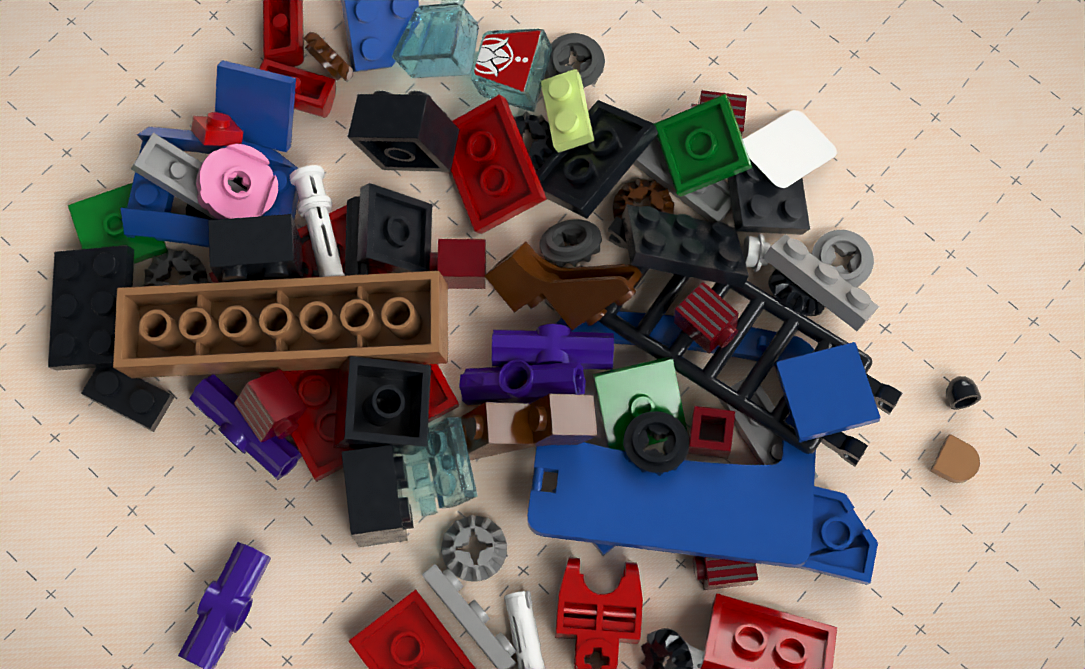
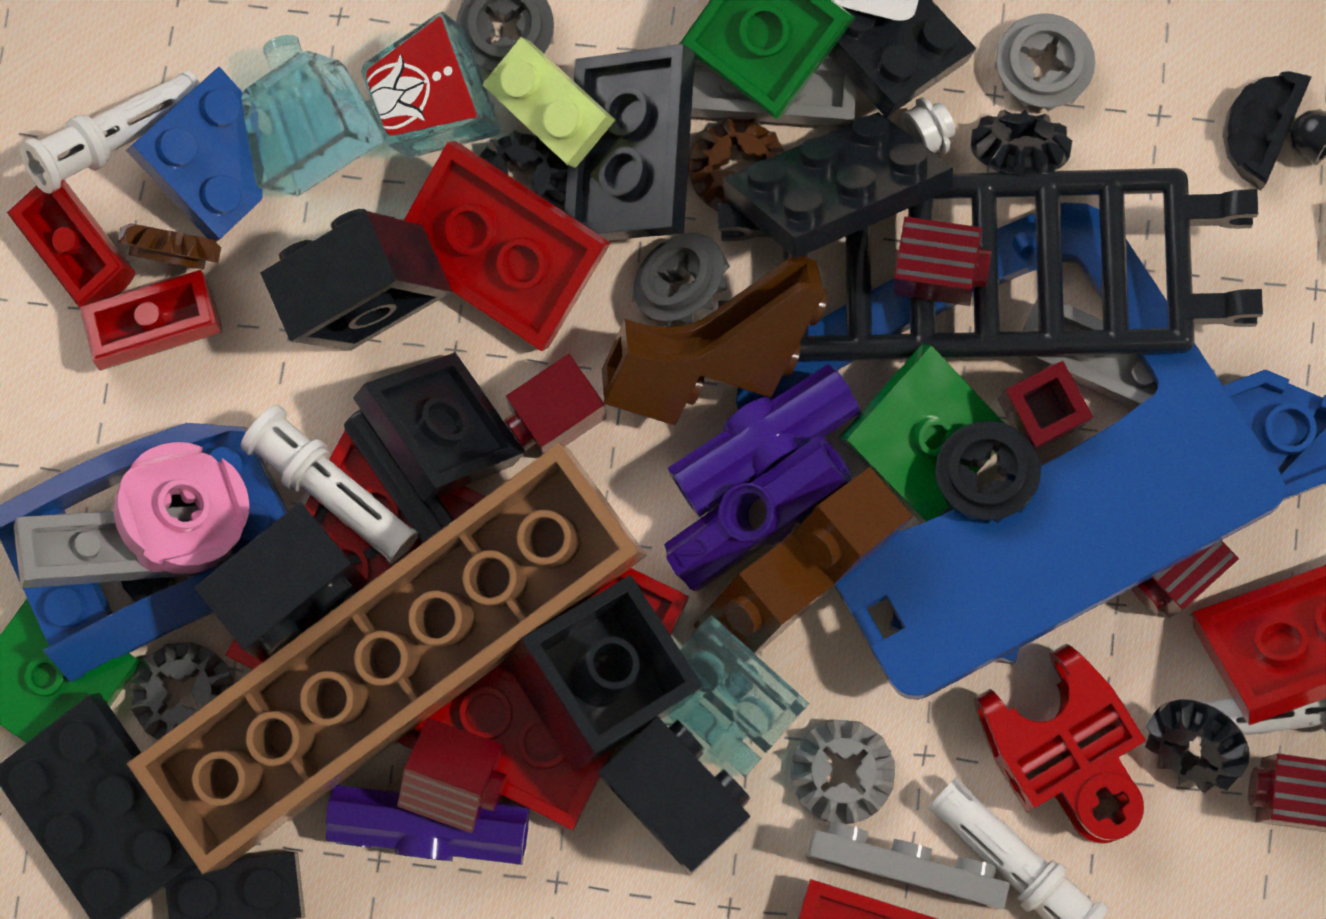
camera: 30 degrees left, 5 degrees up
red plate [191,112,243,146] -> none
blue tile [215,60,296,153] -> none
light grey plate [763,234,879,331] -> none
blue tile [775,342,881,442] -> none
none -> black tile [1222,71,1312,190]

